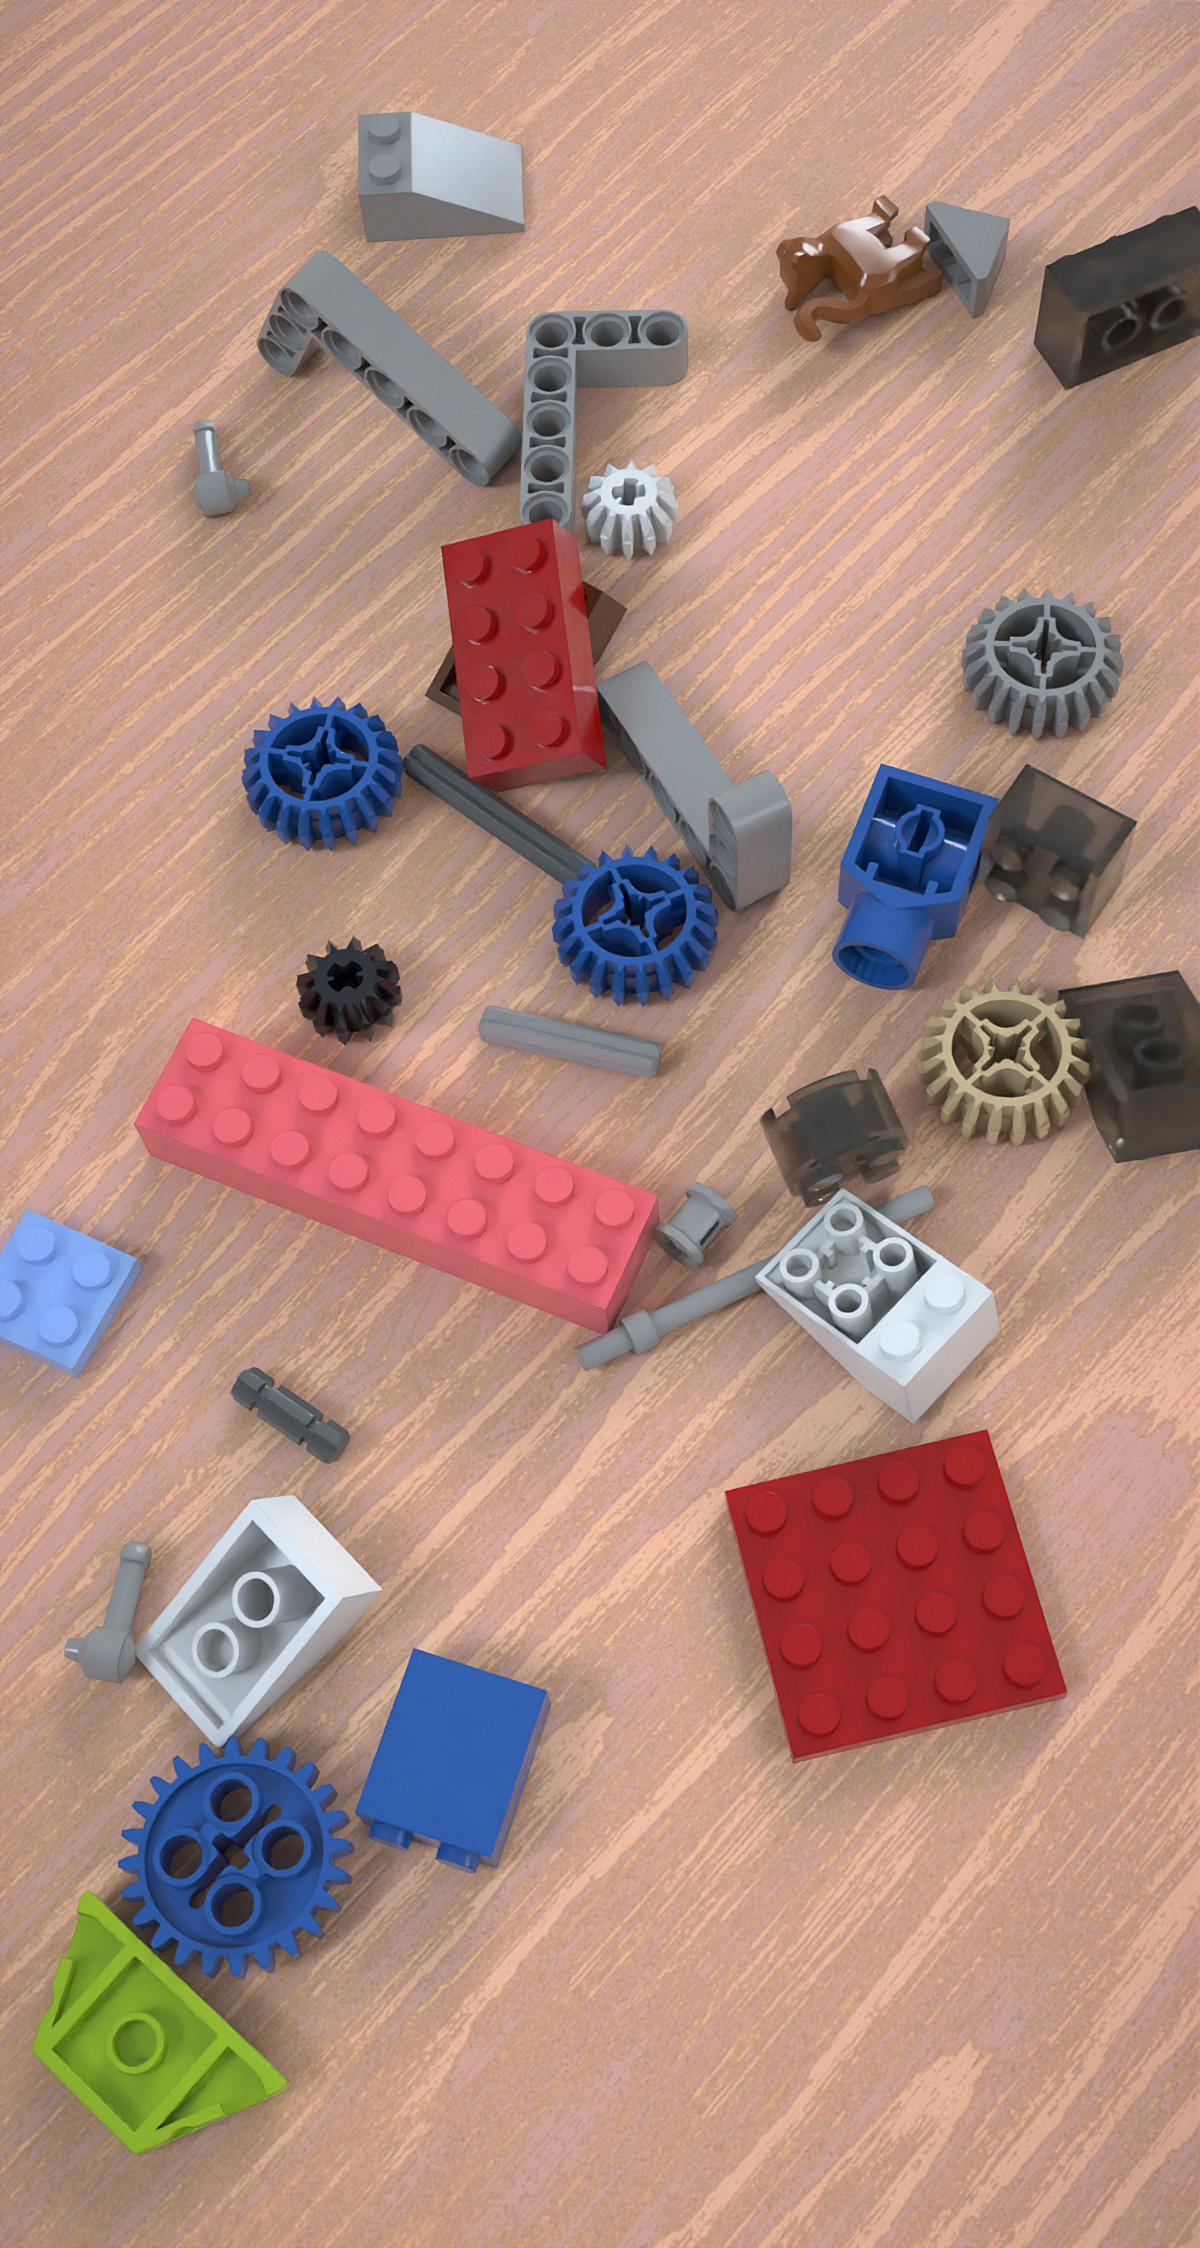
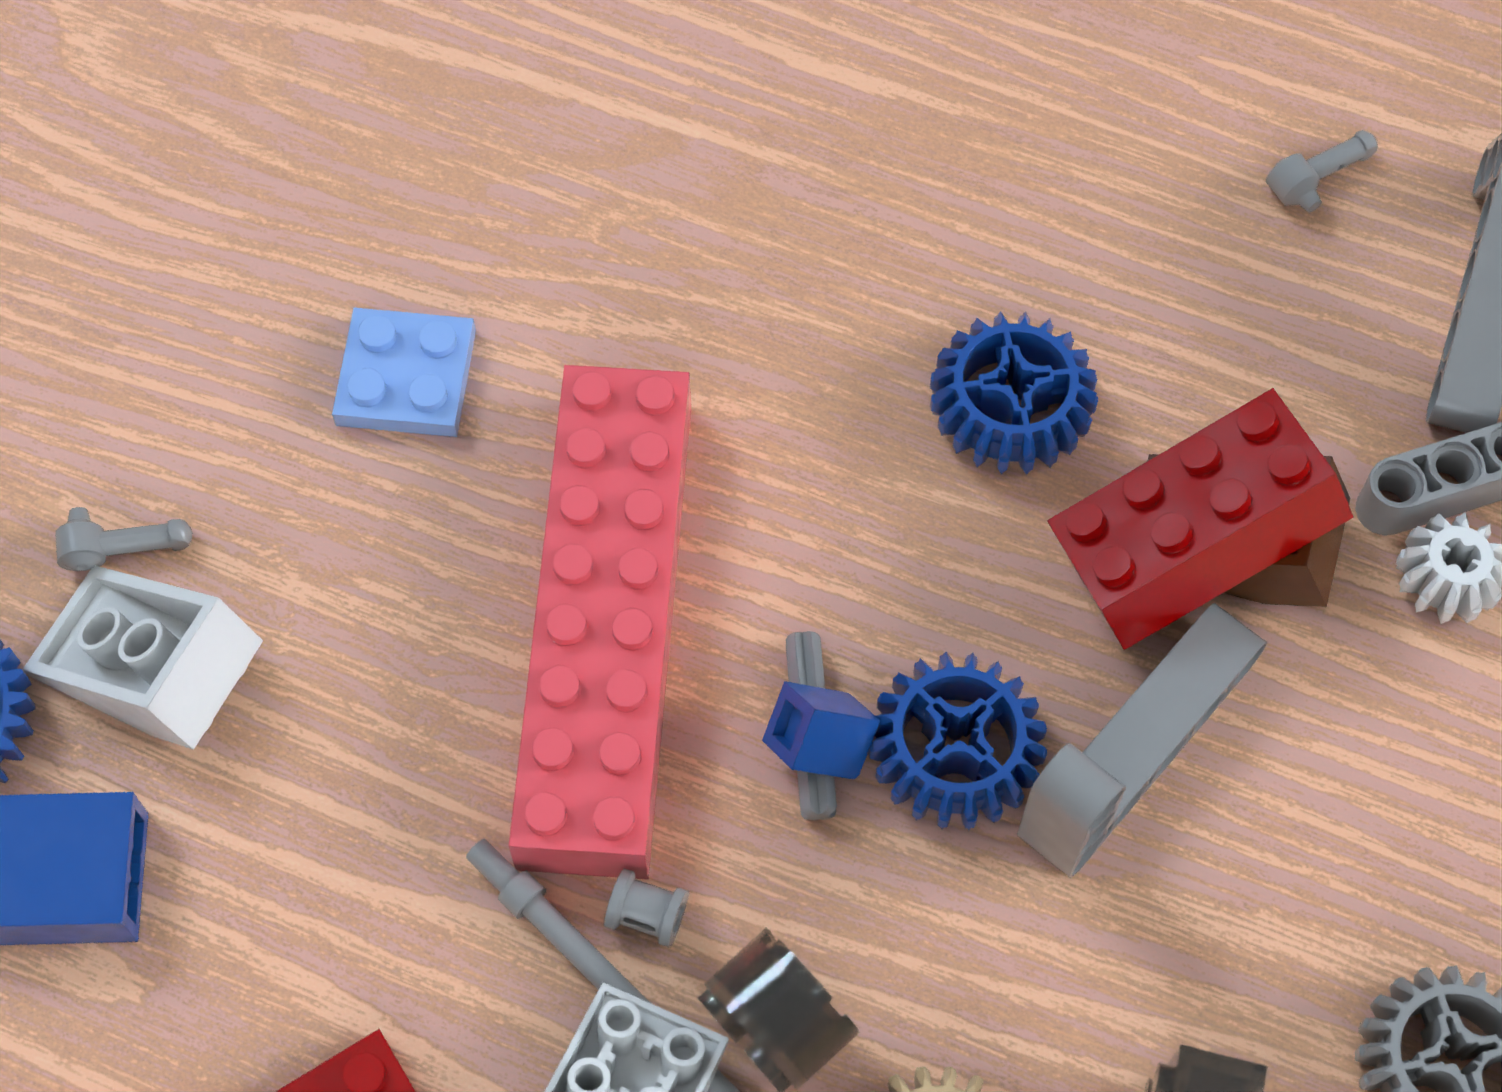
camera: 65 degrees right, 0 degrees up
dark grey axle [231,1367,350,1464] -> none
black gear [296,936,403,1046] -> none
dark grey axle [403,744,597,885] -> none
blue brick [832,763,999,990] -> none
none -> blue panel [762,681,880,779]

